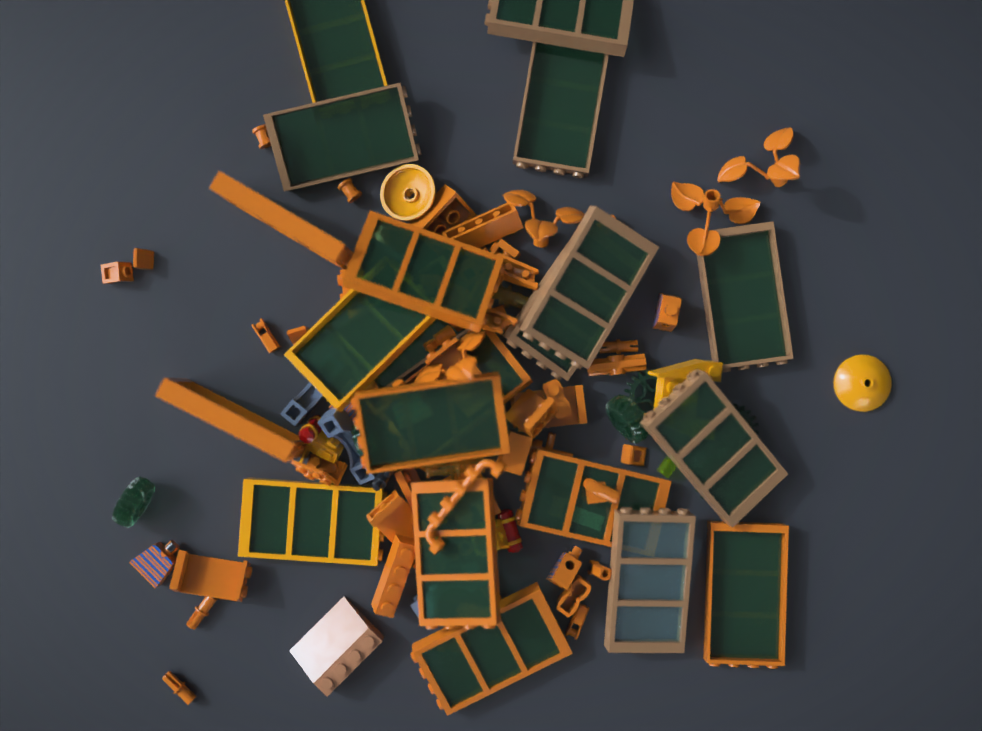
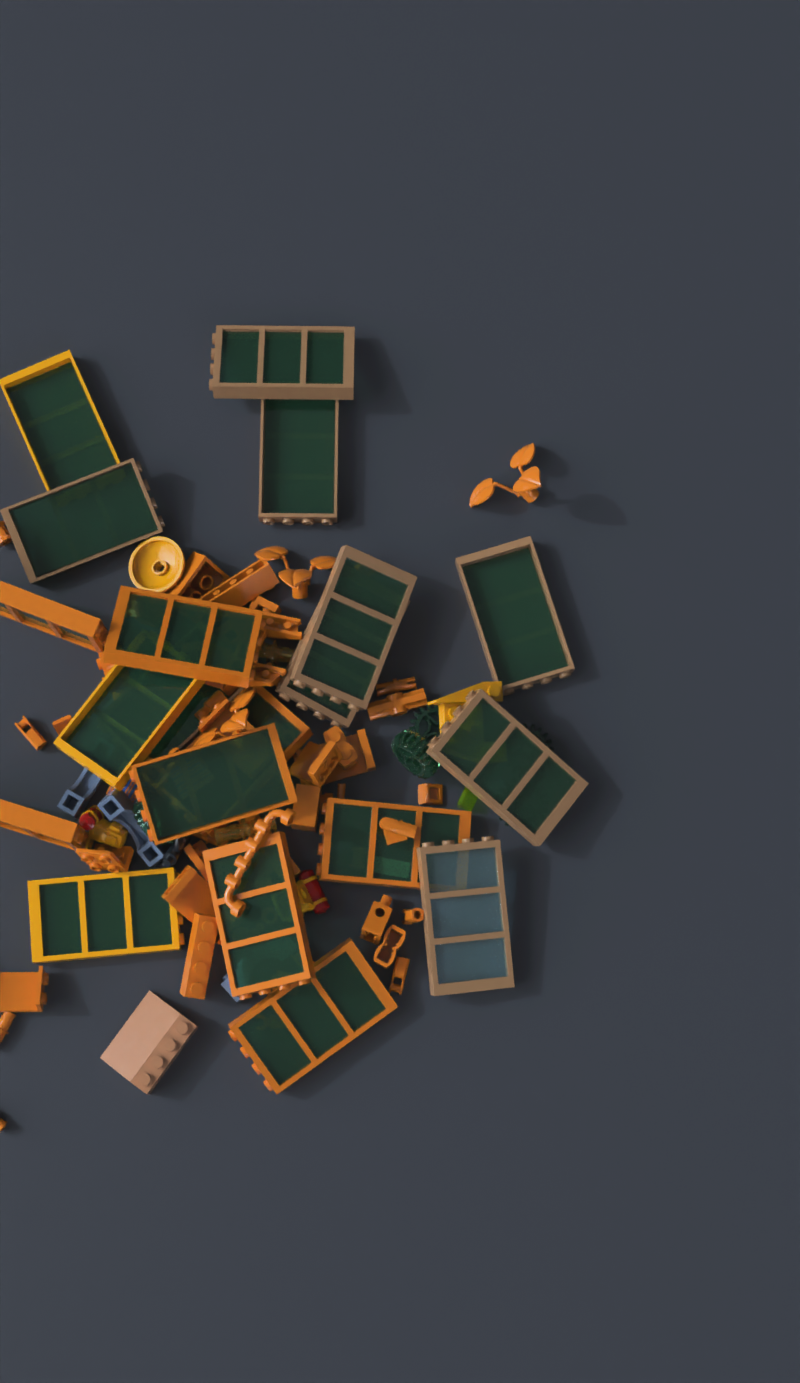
camera: 15 degrees left, 10 degrees down
orange bush [337,178,362,203] -> none
orange torso [652,293,682,332] -> none
orange plant [671,181,761,256] -> none
clear green window [703,521,789,669] -> none
light orange dish [833,355,892,412] -> none

